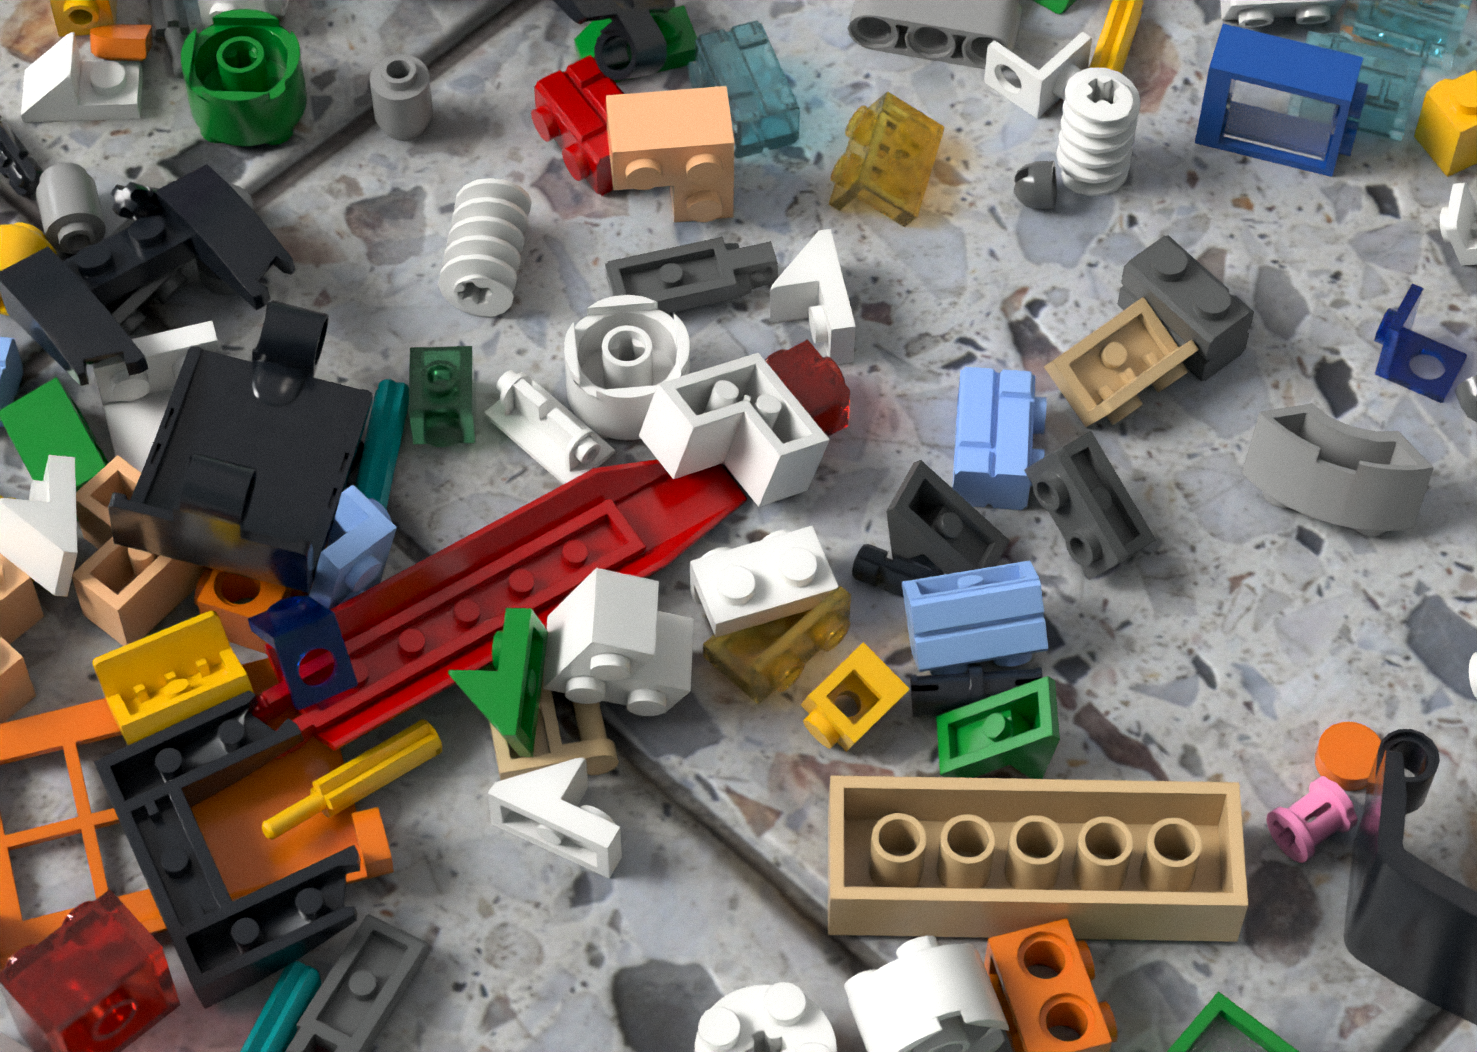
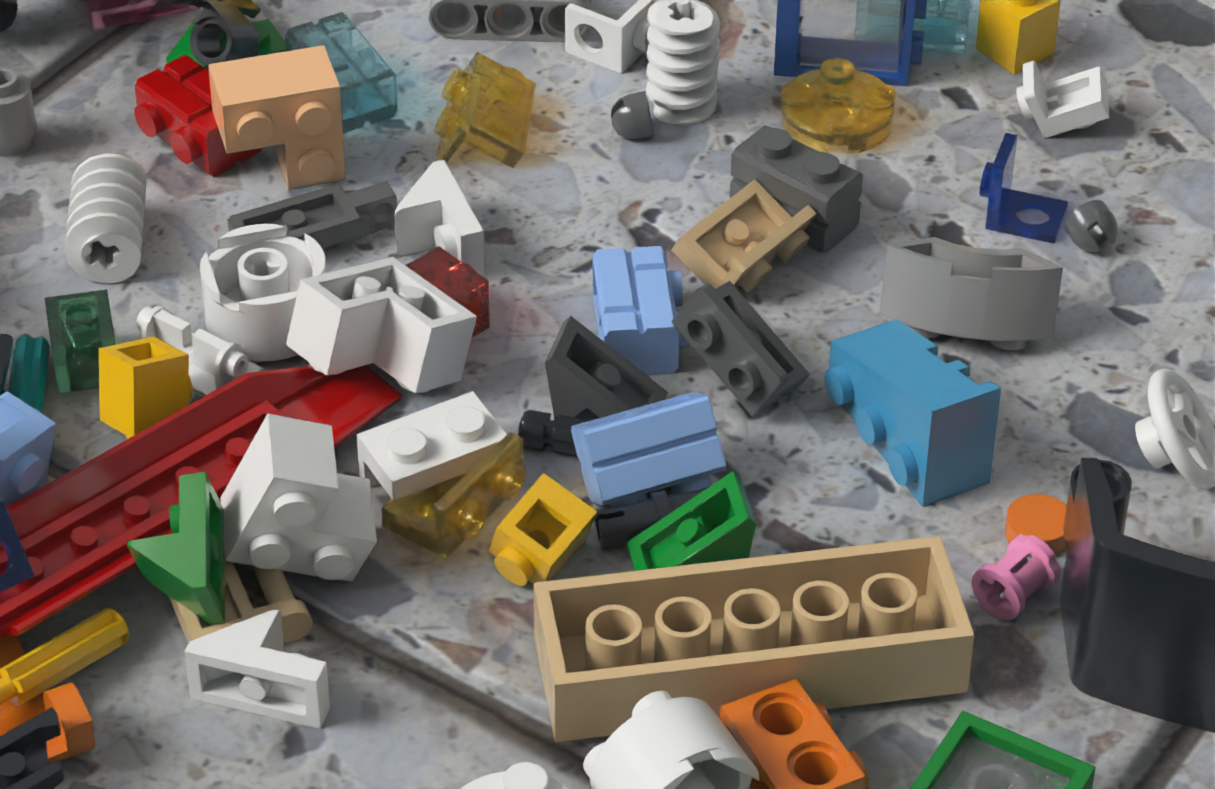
camera: 10 degrees left, 15 degrees down
none -> yellow brick [99,336,193,439]
none -> clear yellow plate [780,58,896,154]
none -> dark azure wedge [824,319,1001,507]

